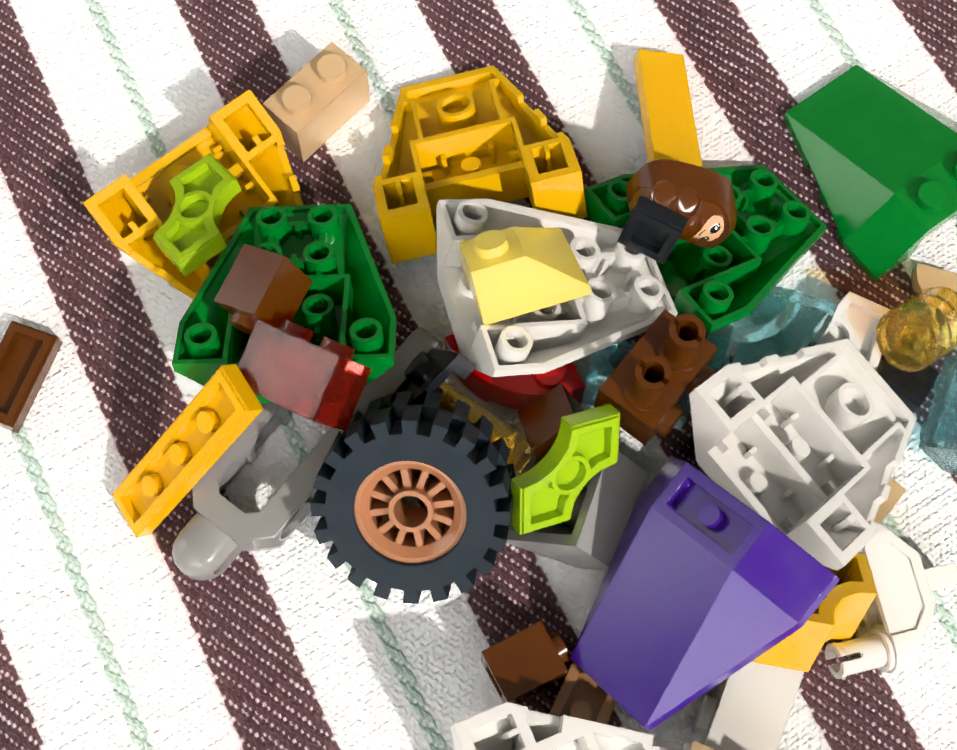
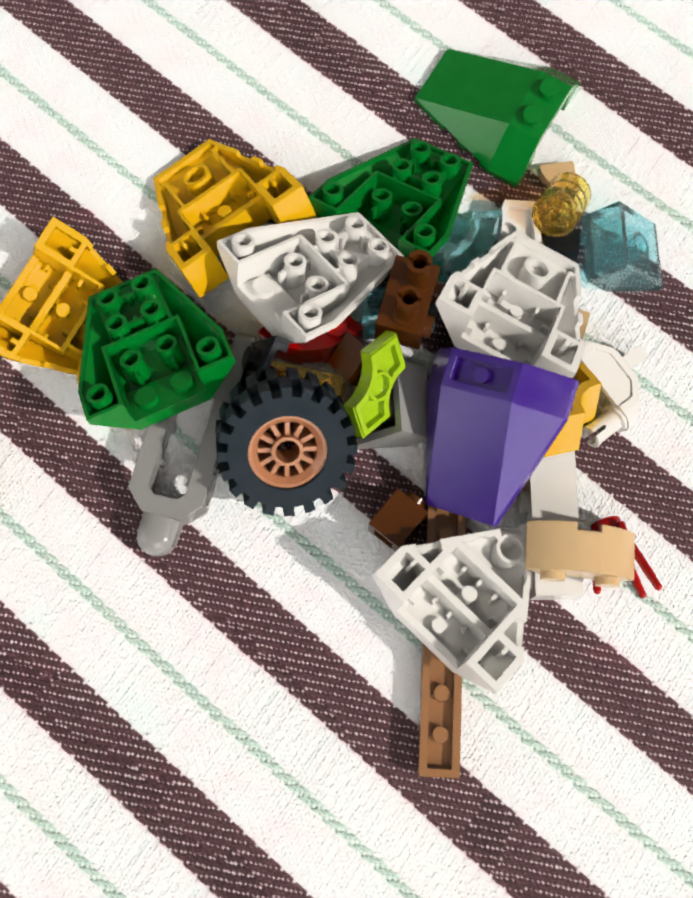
camera: 20 degrees left, 5 degrees up
yellow tile [112,364,264,538] -> none
lime tile [153,153,242,277] -> none
reddish brown brick [214,244,313,338] -> none
clear red brick [238,318,372,431] -> none
tan brick [262,42,370,162] -> none
light yellow slope [459,227,591,325] -> none
black tile [617,195,688,264] -> none
reddish brown piece [626,159,737,248] -> none
yellow tile [634,49,702,167] -> none

